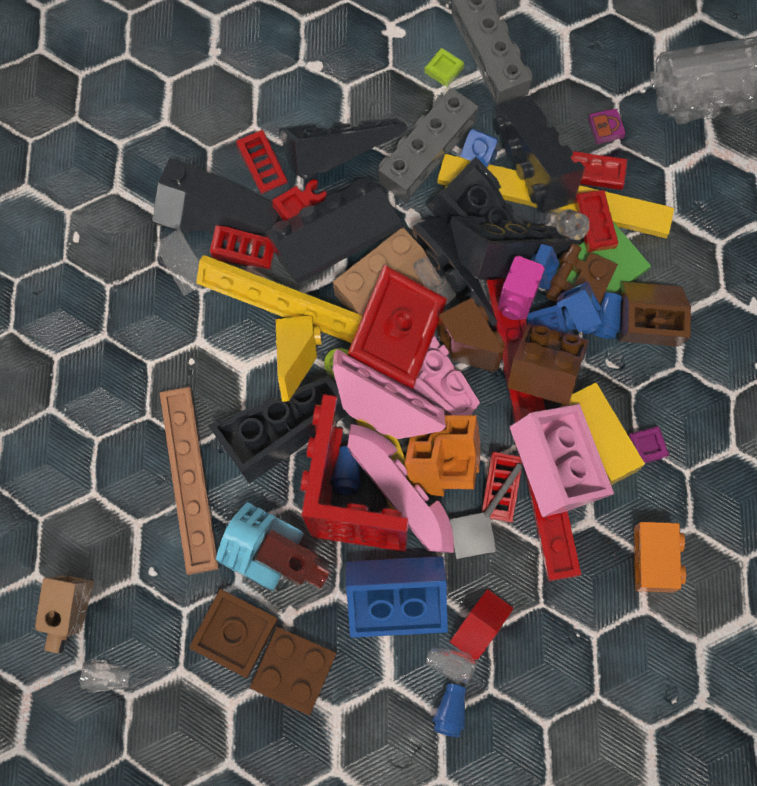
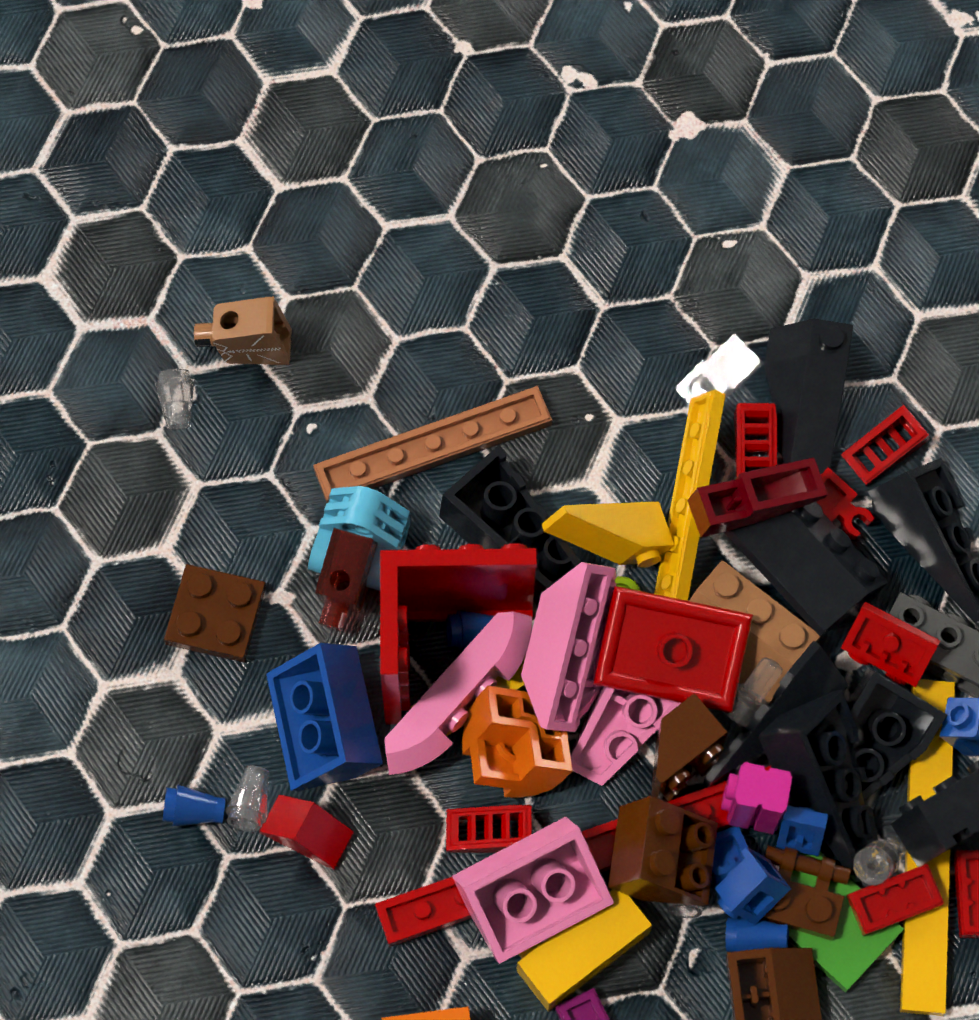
camera: 75 degrees right, 5 degrees down
reddish brown plate [189,589,279,679] -> none
piece [449,464,522,559] -> none
none -> dark red slope [687,458,828,538]
none -> red bracket [841,602,941,687]

